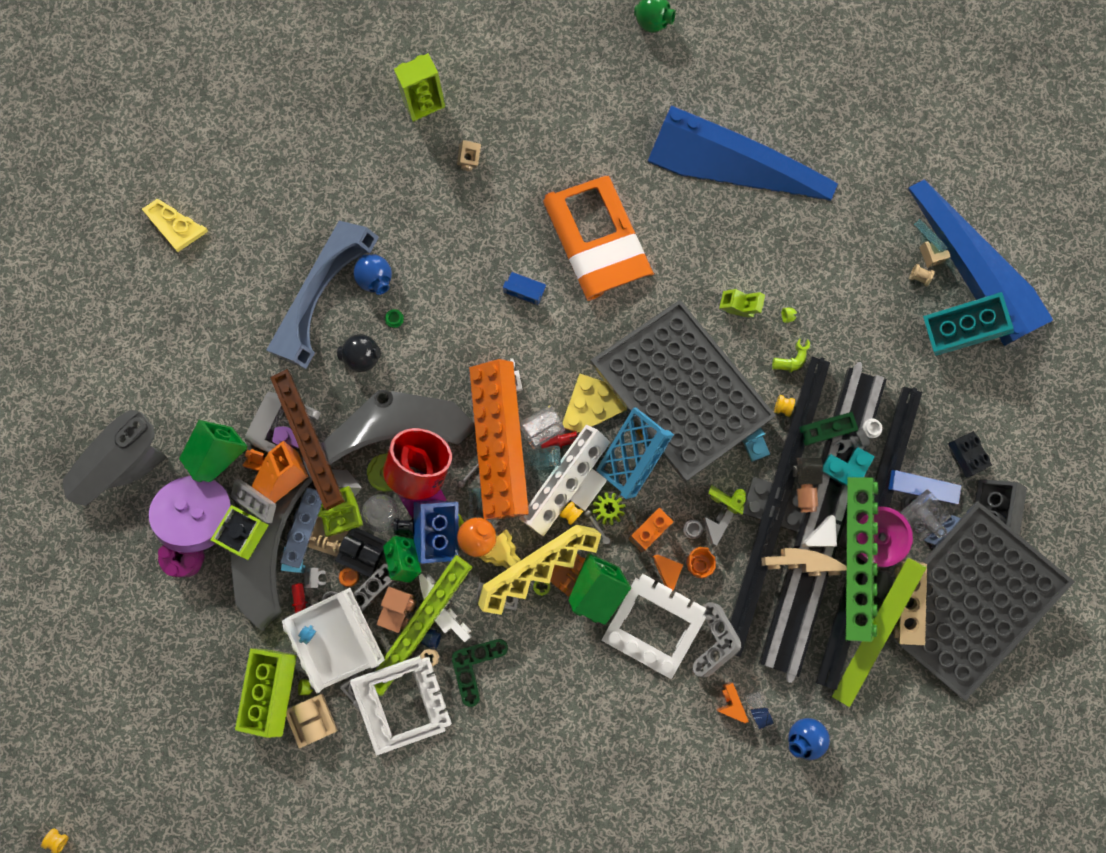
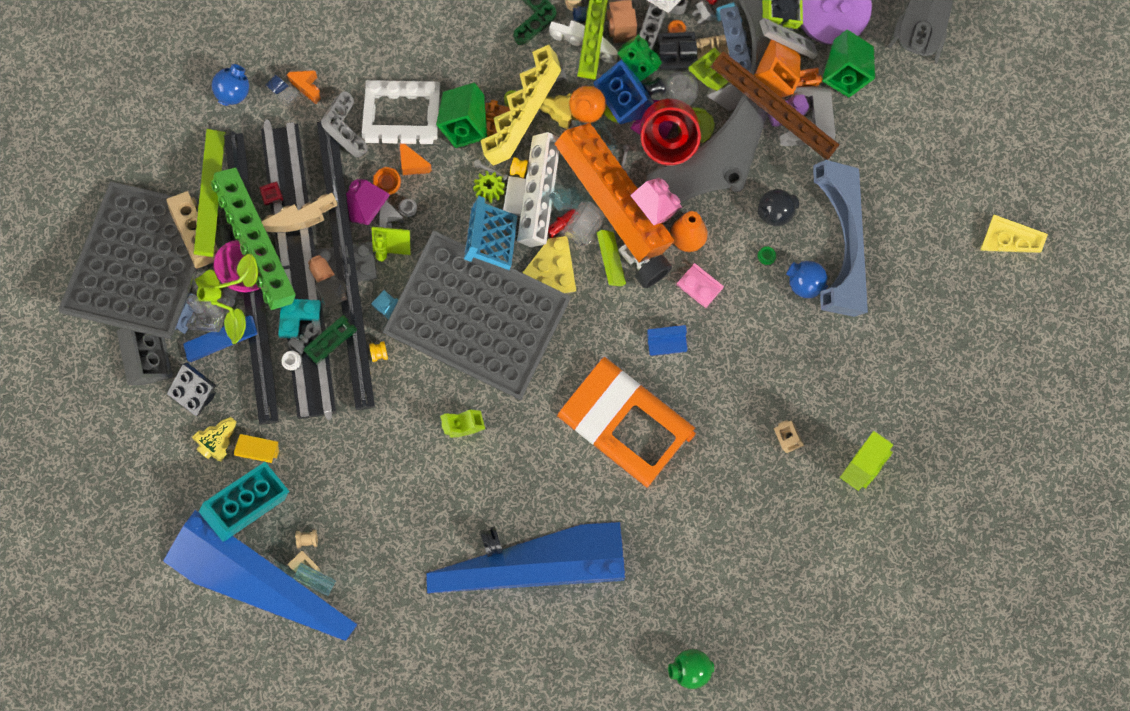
camera: 150 degrees right, 5 degrees down
orange window [628,507,674,552] -> none
lime piece [772,339,810,373] -> none
lime hinge [781,307,797,323] -> none
white slope [801,515,837,547] -> none
none -> light yellow rock [192,417,236,462]
none -> lime plant [194,254,258,344]
none -> yellow panel [234,434,279,463]
none -> dark red tile [259,181,283,206]
none -> magenta slope [346,179,390,225]
none -> black wheel [480,526,503,557]
none -> lime tile [597,230,626,286]
none -> bright pink slope [631,178,682,225]
none -> black tyre [635,255,672,288]
none -> orange cone [670,211,708,252]
none -> bright pink plate [677,263,724,308]

